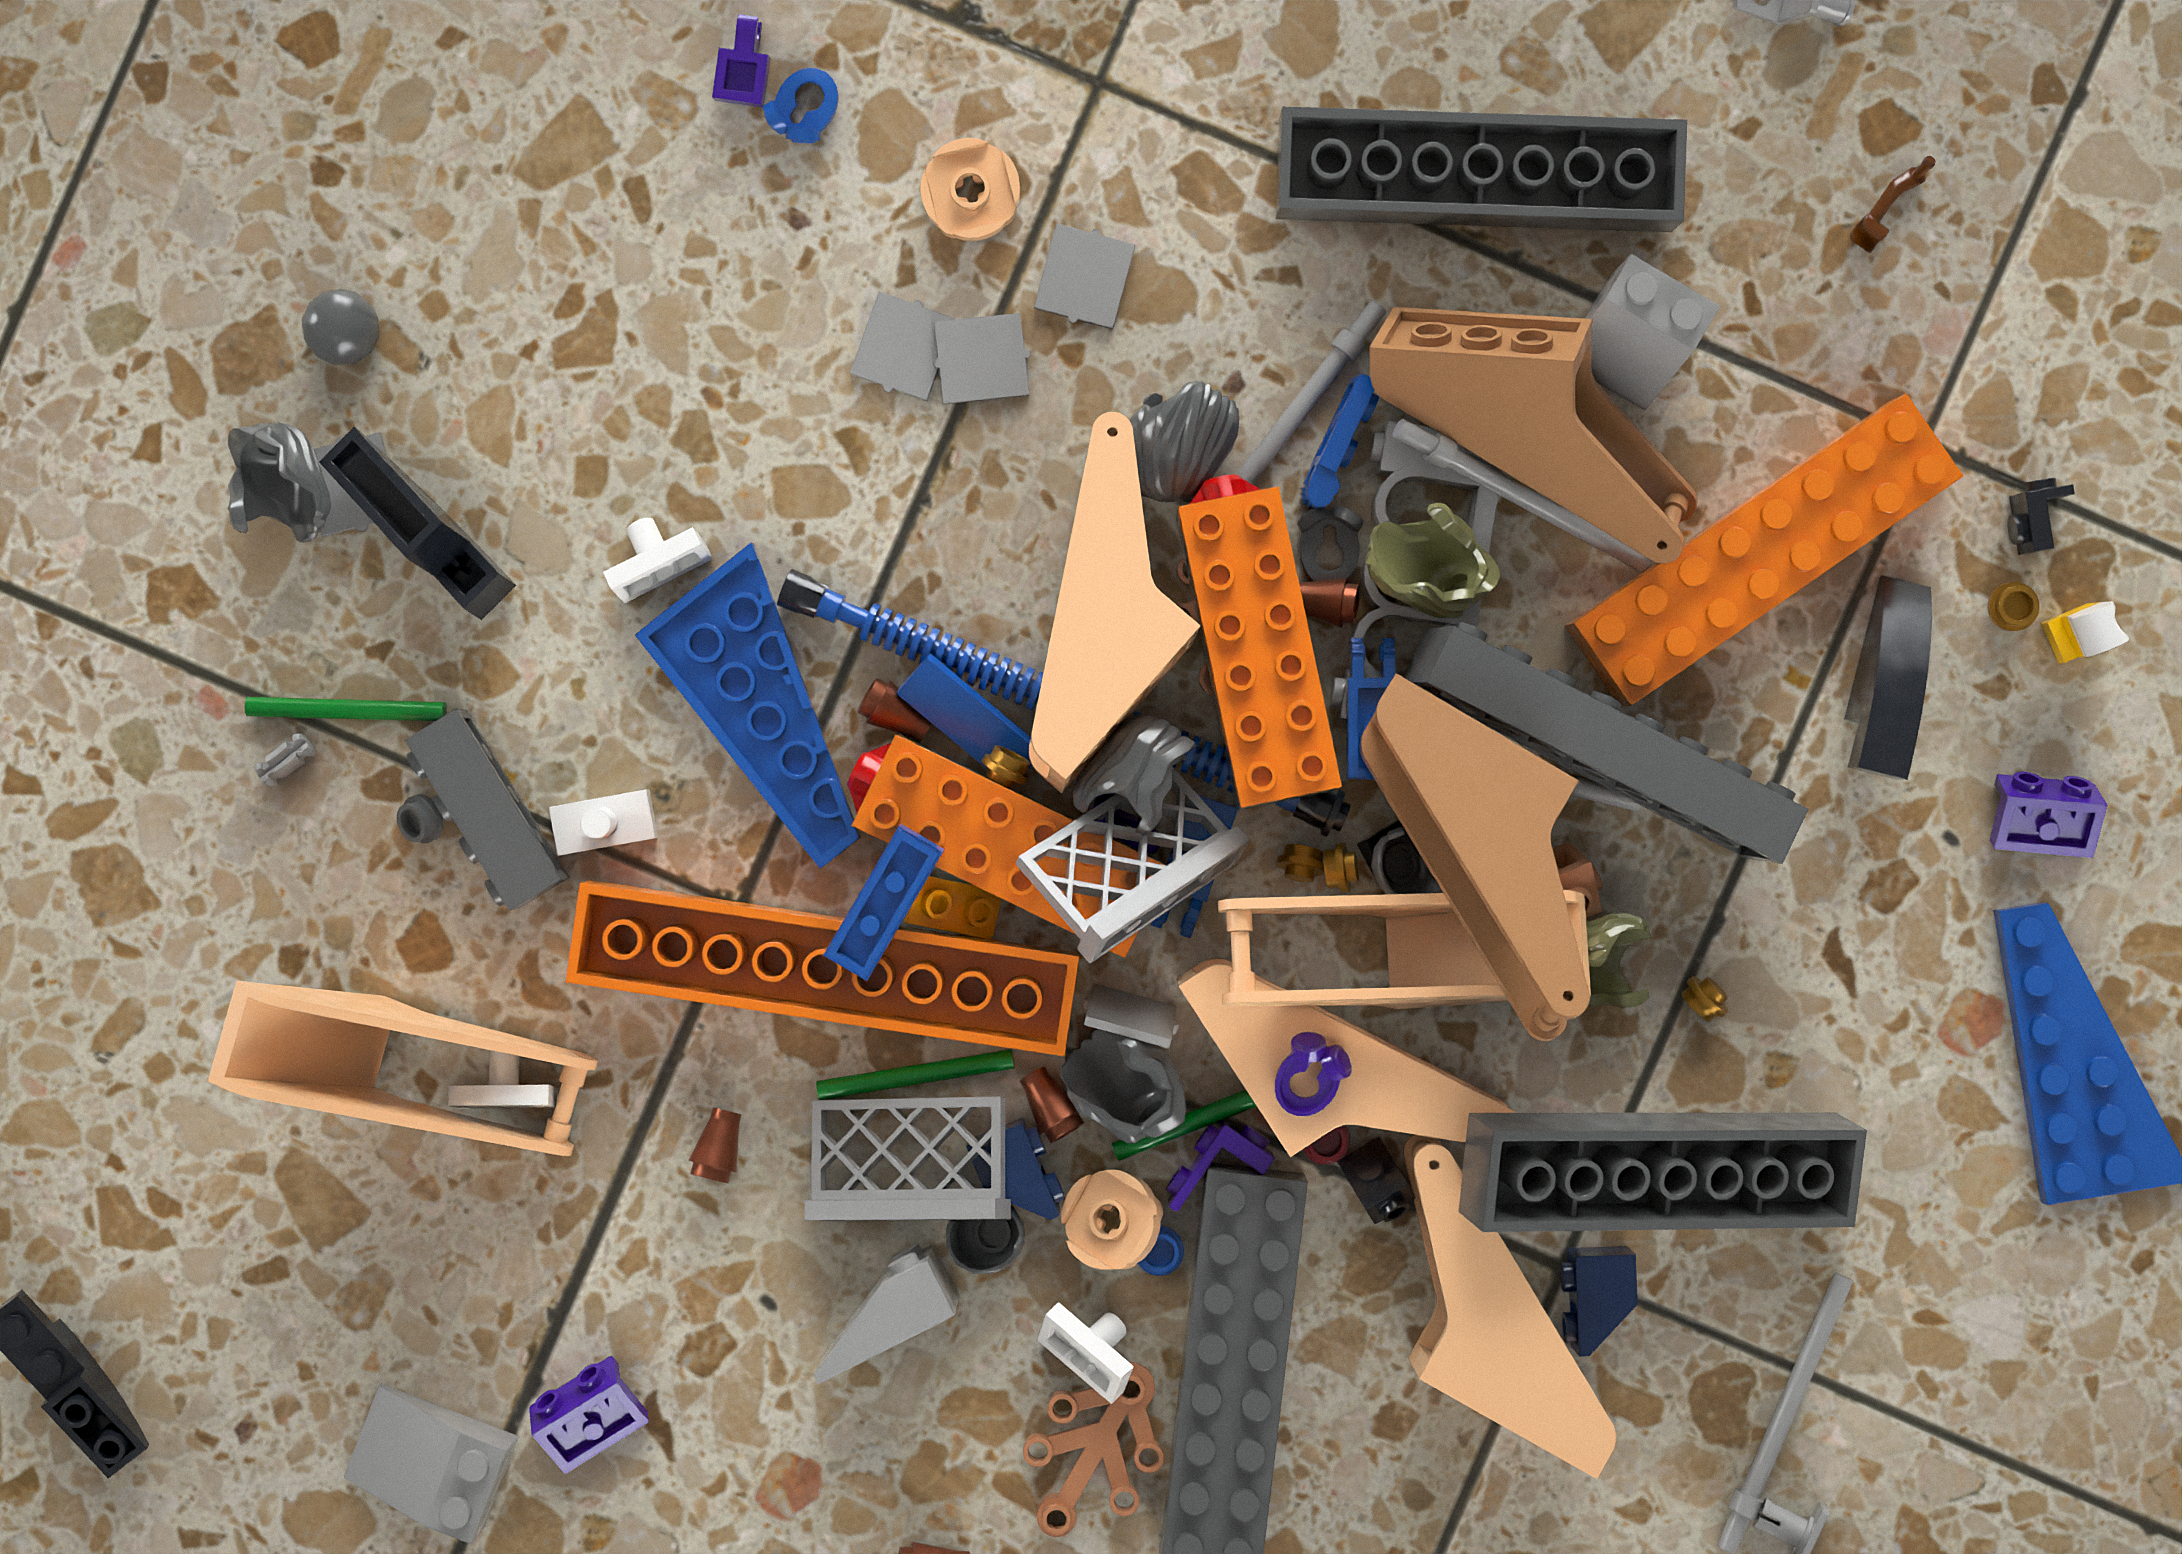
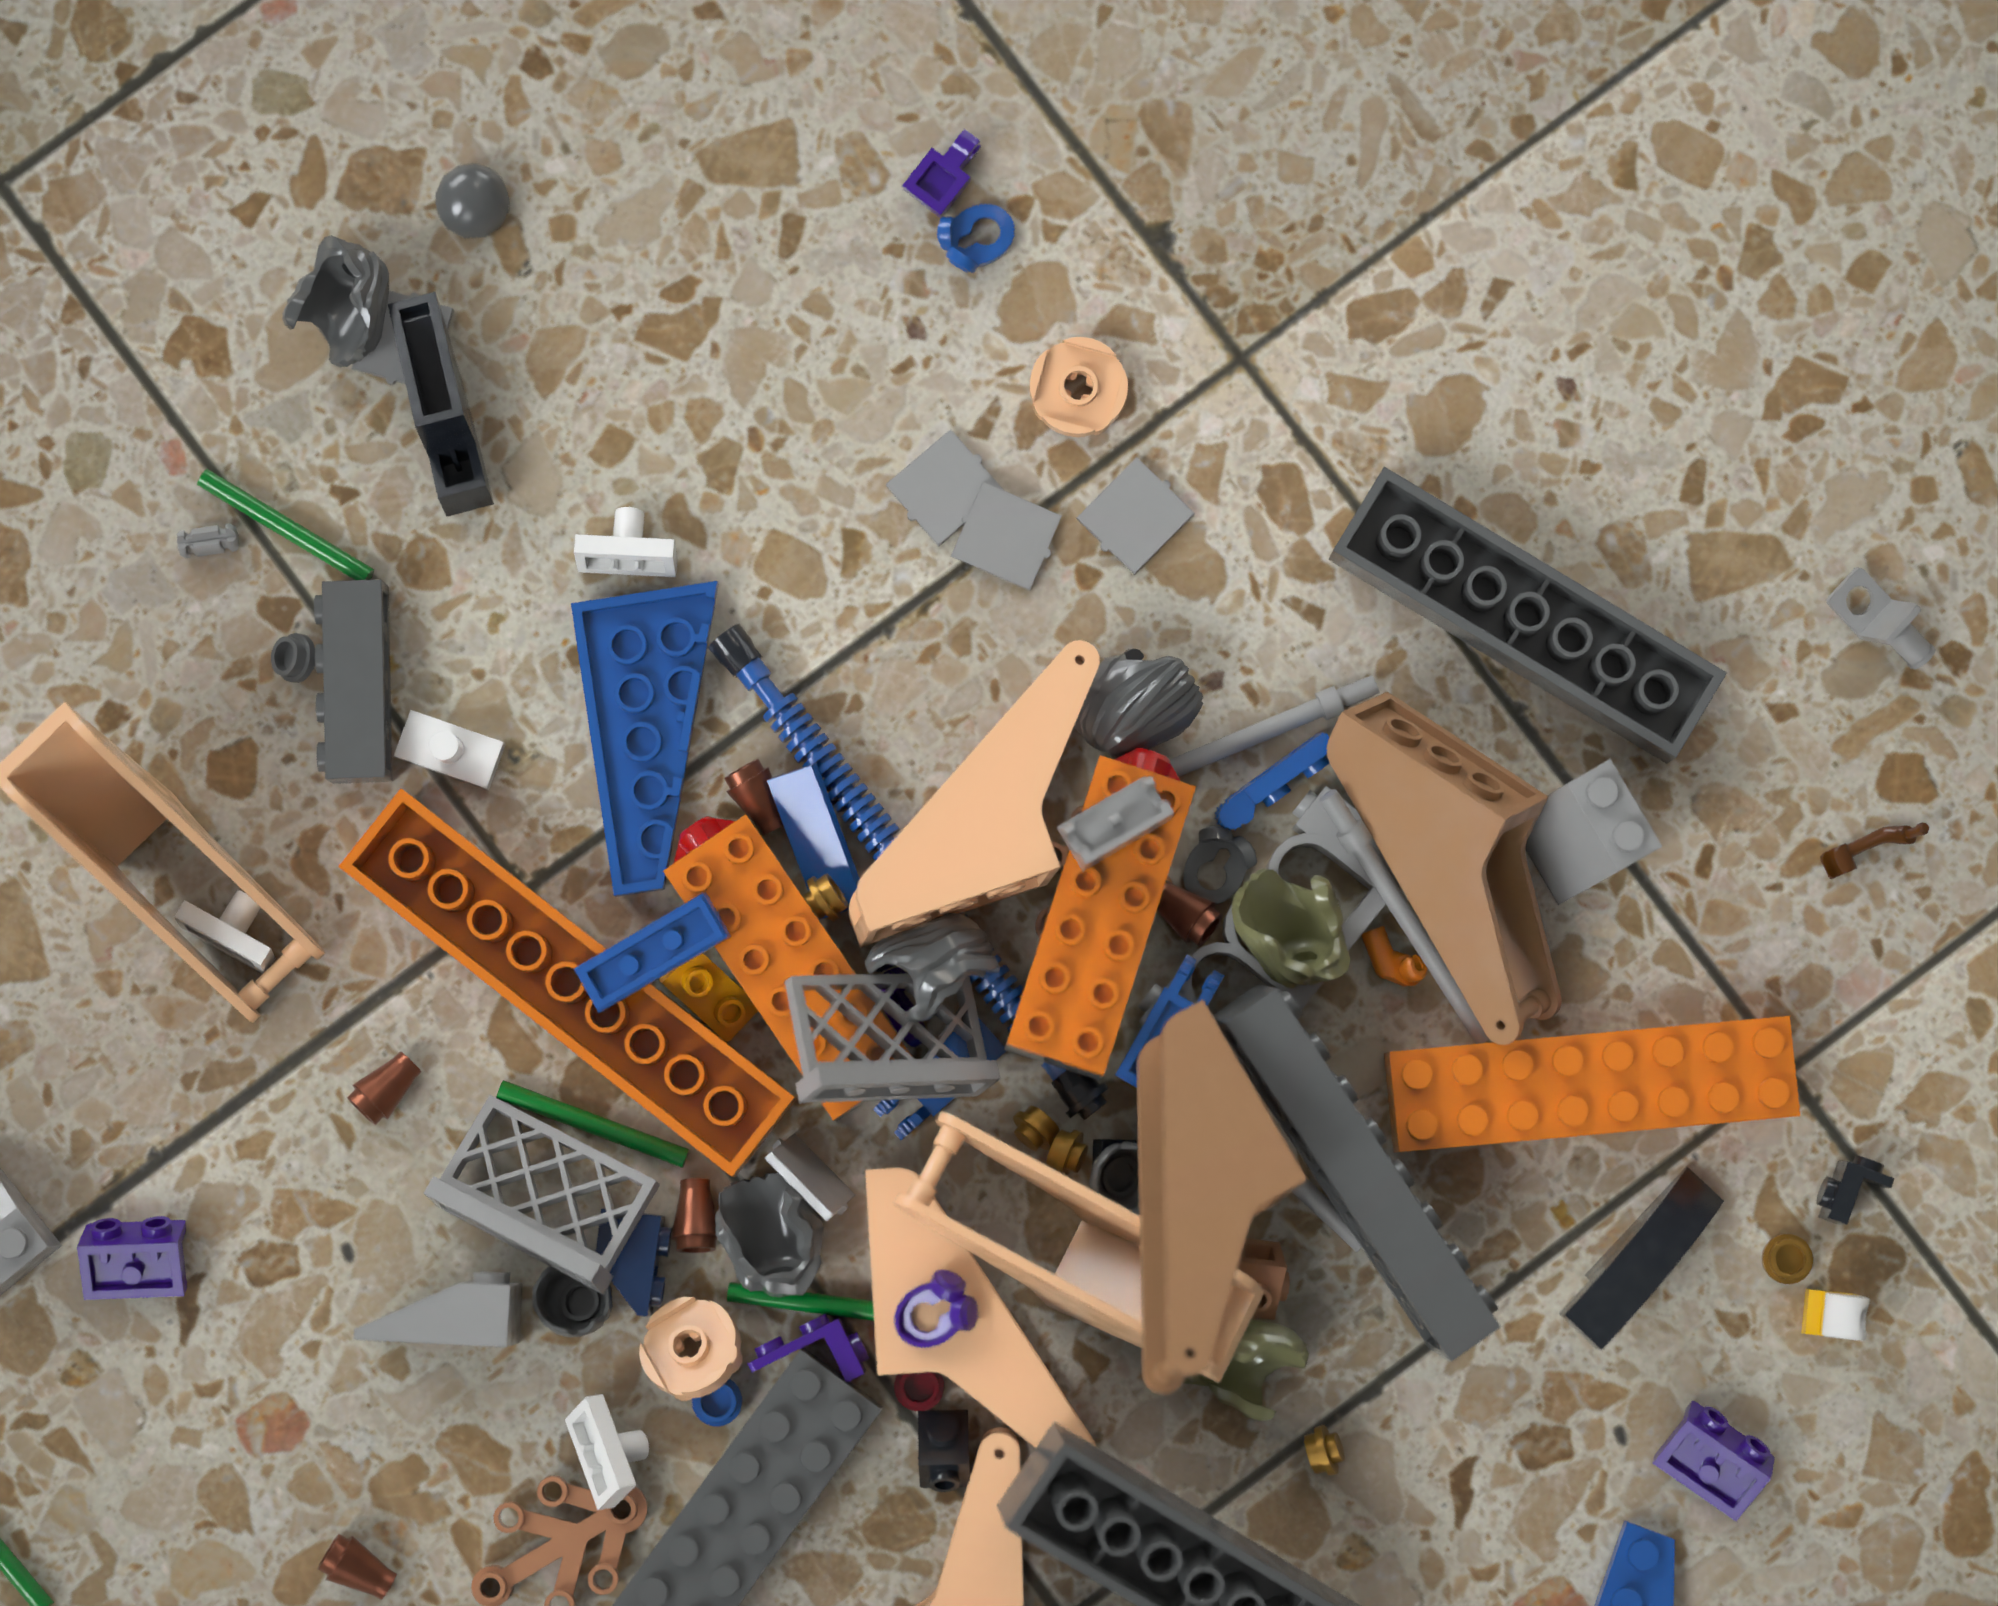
camera: 30 degrees right, 5 degrees down
none -> light grey hinge [1057,776,1174,871]
none -> orange arm [1361,926,1428,987]

